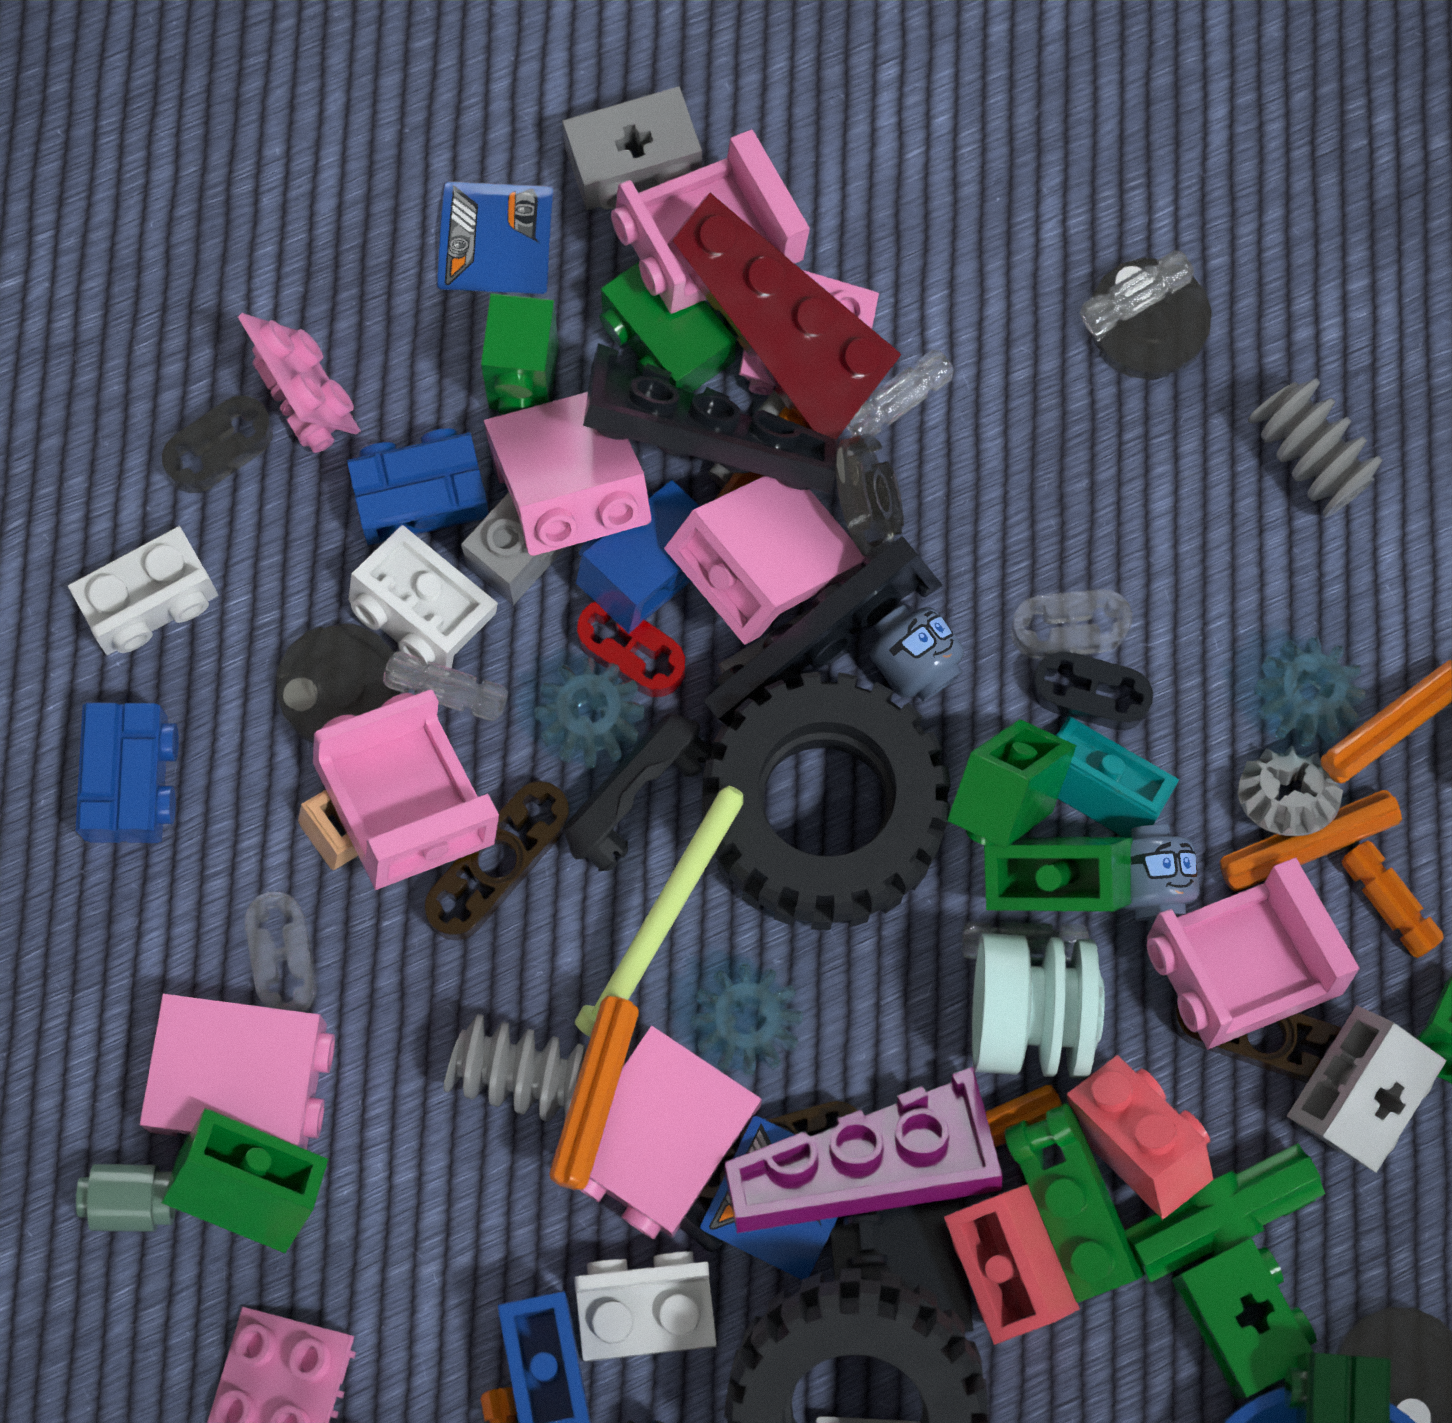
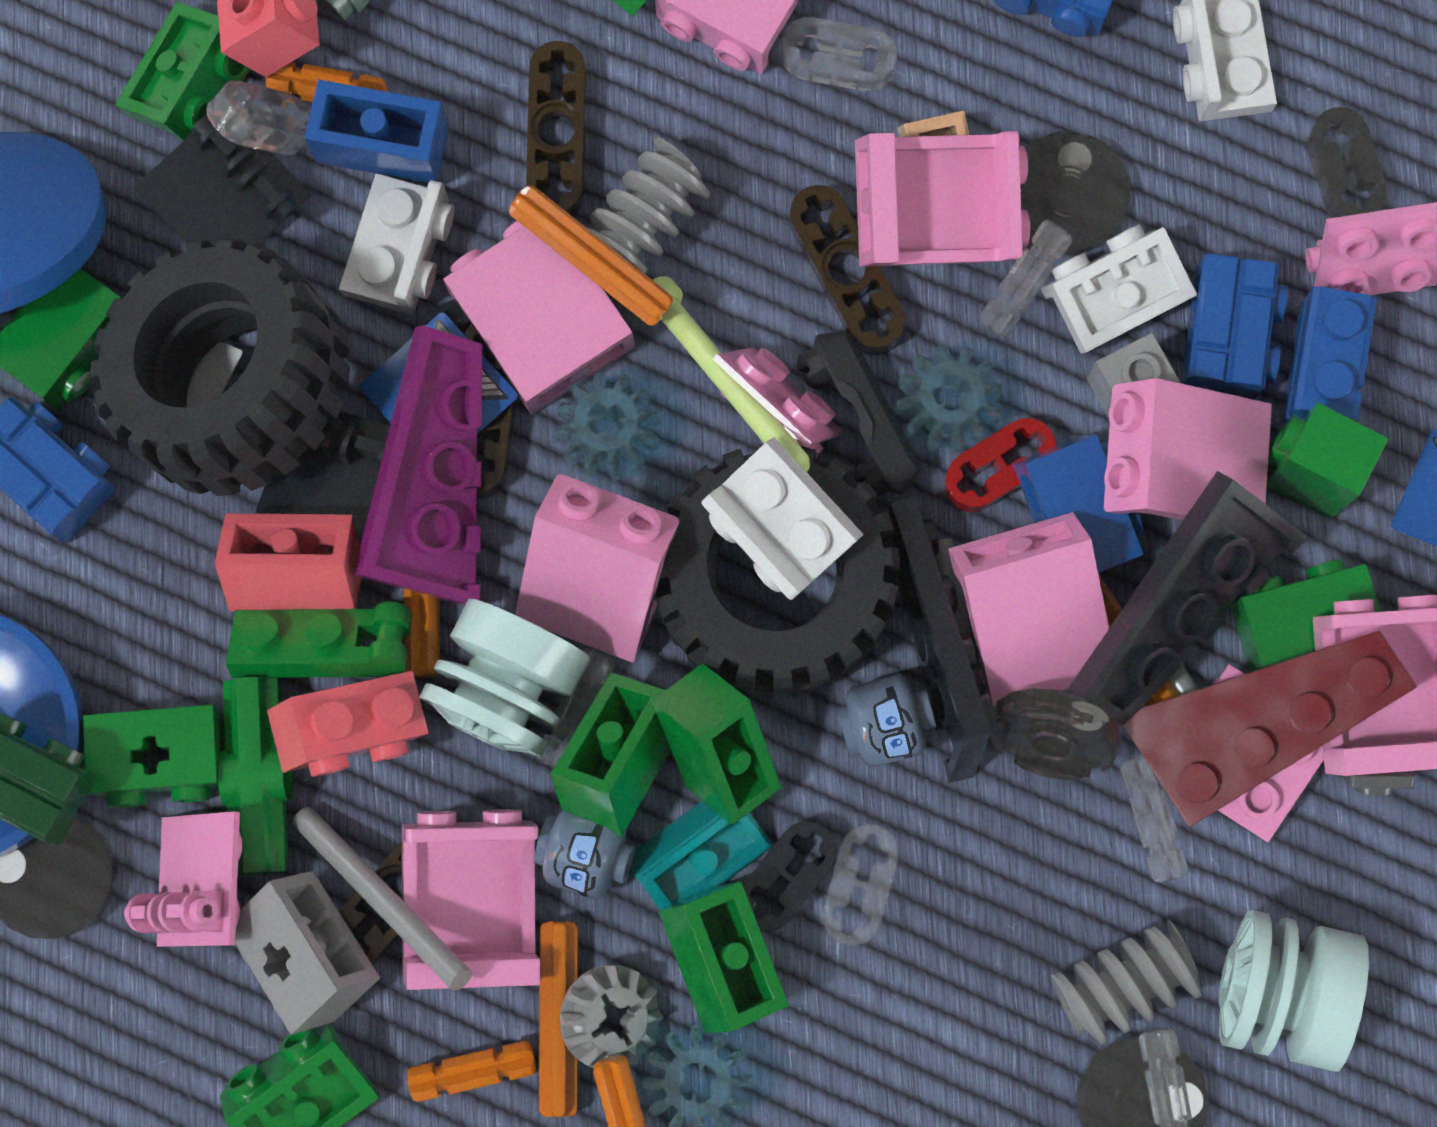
camera: 120 degrees right, 5 degrees up
none -> bright pink hinge [124,812,242,947]
none -> light grey bar [292,807,472,991]
none -> bright pink panel [515,474,679,663]
none -> dark brown beam [526,41,587,217]
none -> green brick [658,881,789,1033]
none -> white bracket [701,437,864,600]
none -> bright pink hinge [713,347,843,458]
none -> light grey piece [1050,920,1202,1045]
none -> light aqua wheel [1219,910,1369,1072]
none -> blue brick [1281,286,1377,425]

